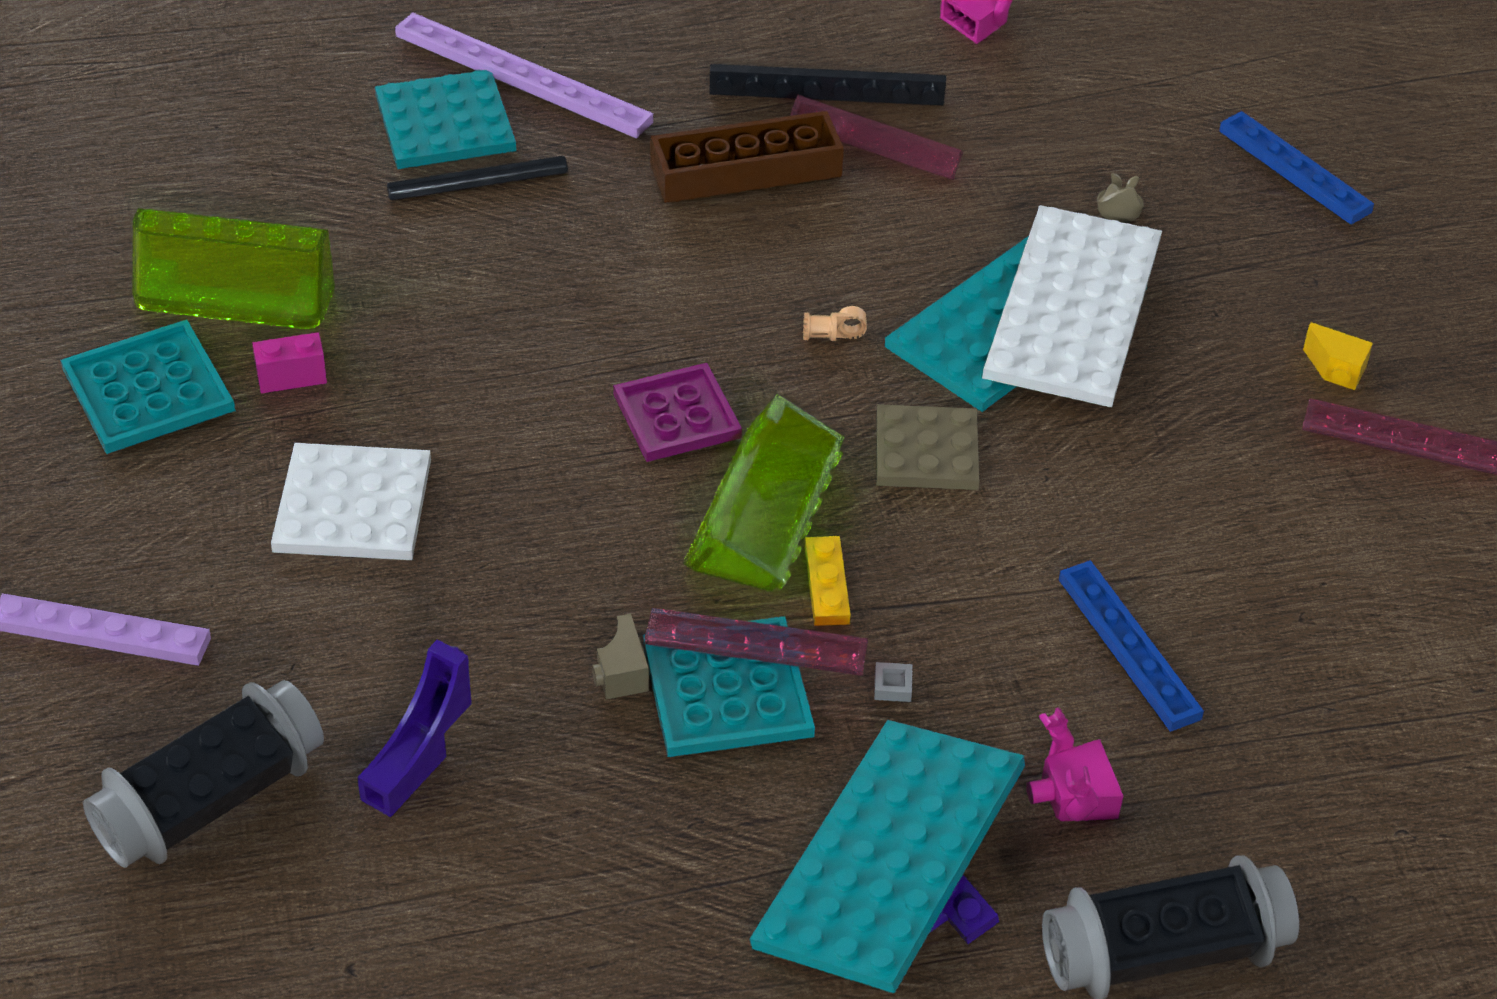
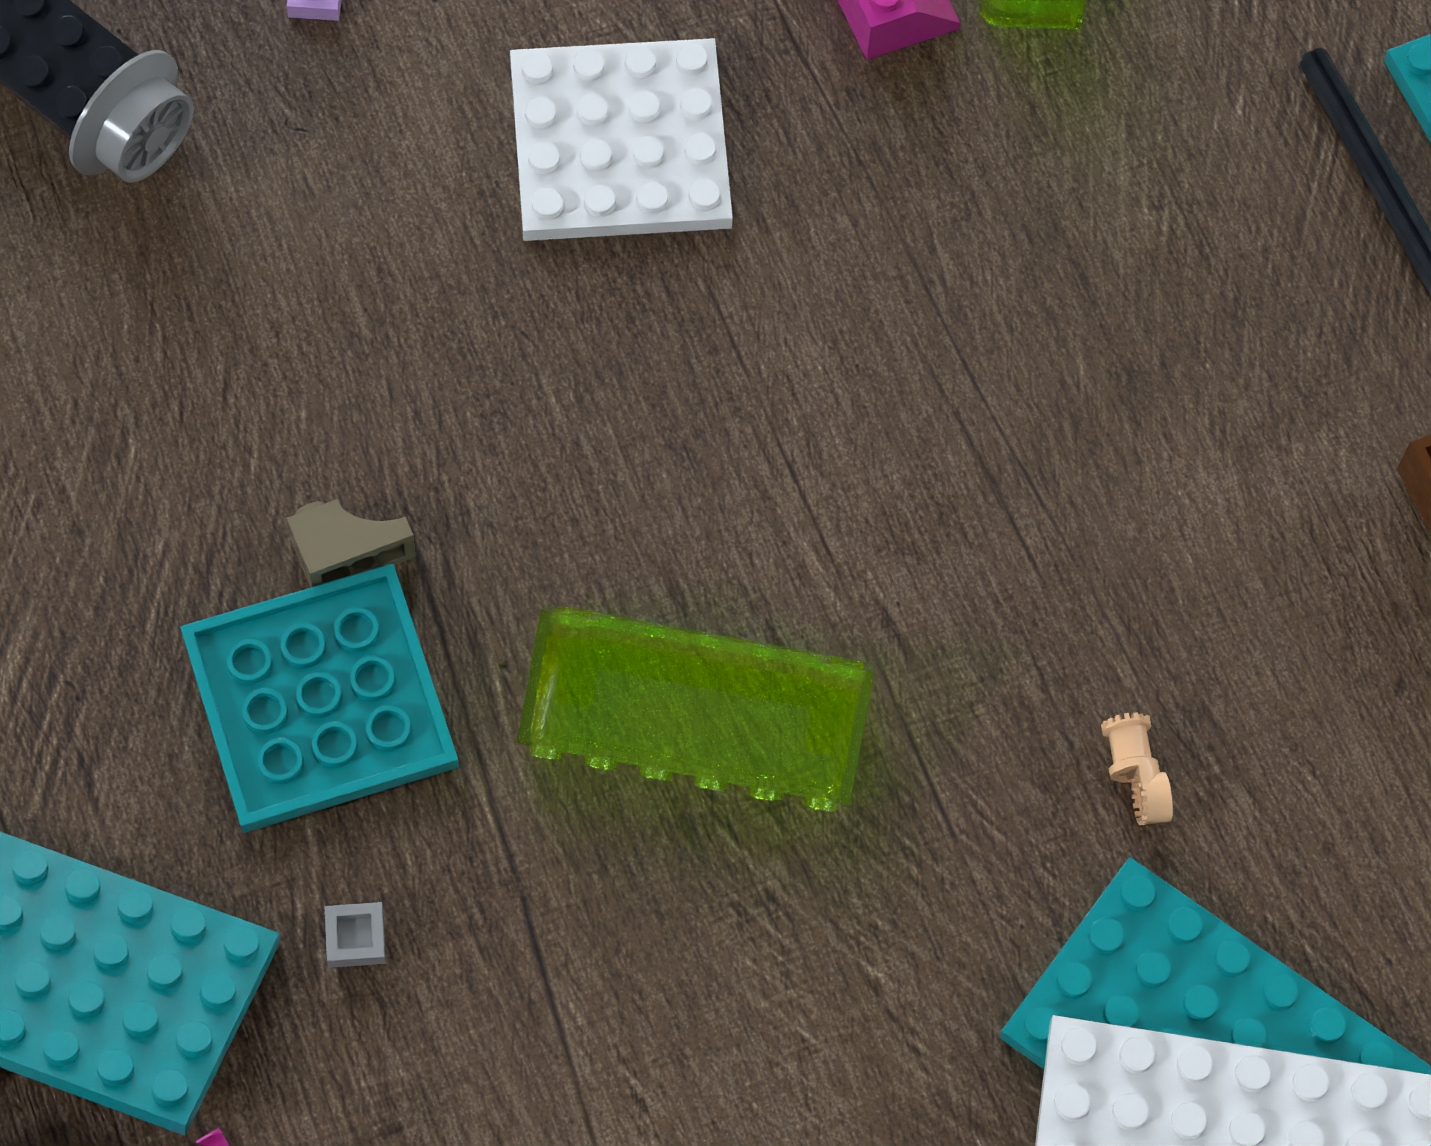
camera: 80 degrees right, 20 degrees up
dark purple arch [358,639,472,817] -> none
magenta plate [613,363,742,462] -> none
clear pink plate [645,608,868,676] -> none
yellow plate [805,536,851,626] -> none
dark tan plate [876,404,979,490] -> none

